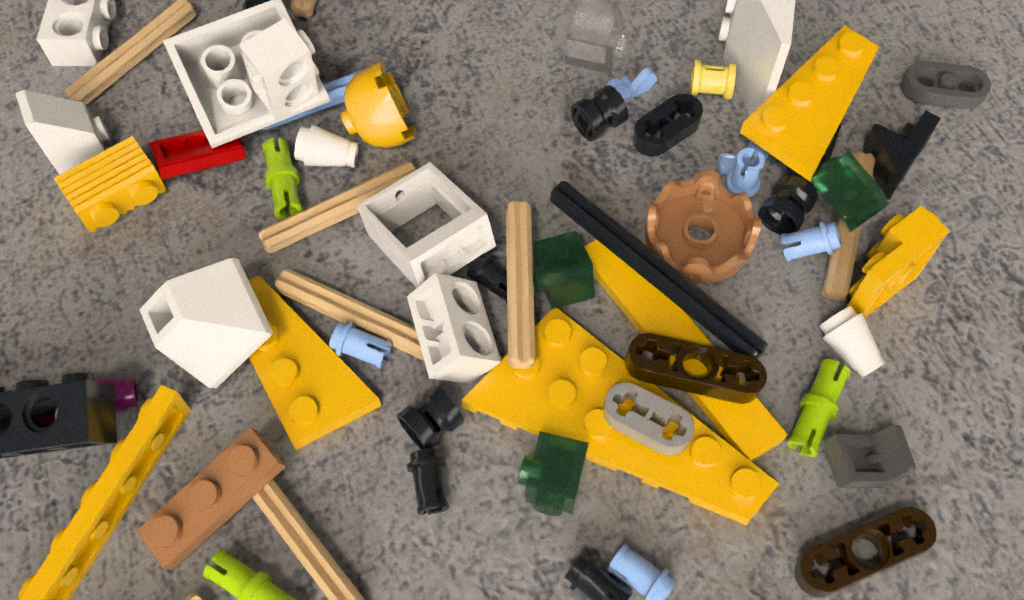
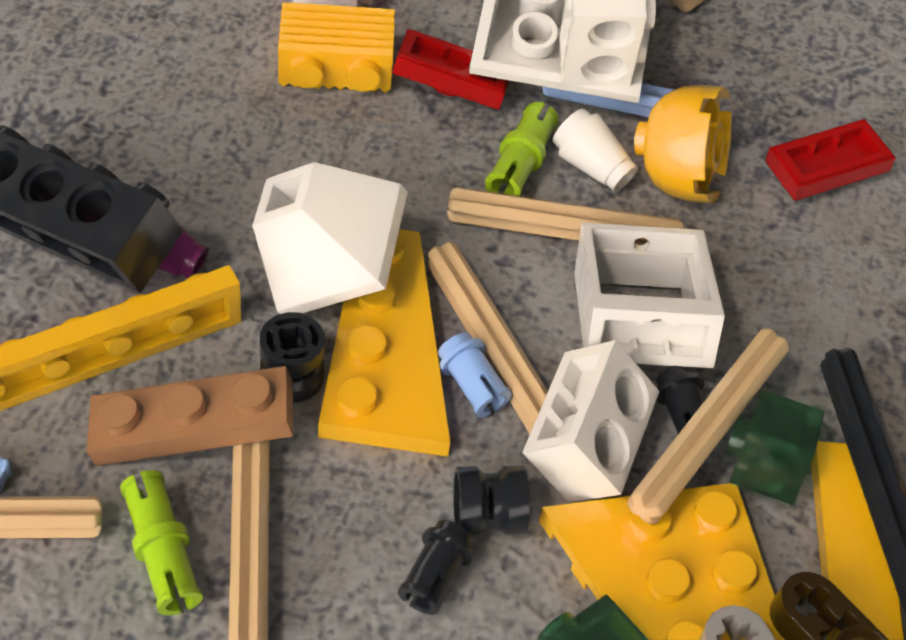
camera: 30 degrees right, 10 degrees down
none -> black wheel [259,312,325,403]
none -> red plate [765,119,896,201]

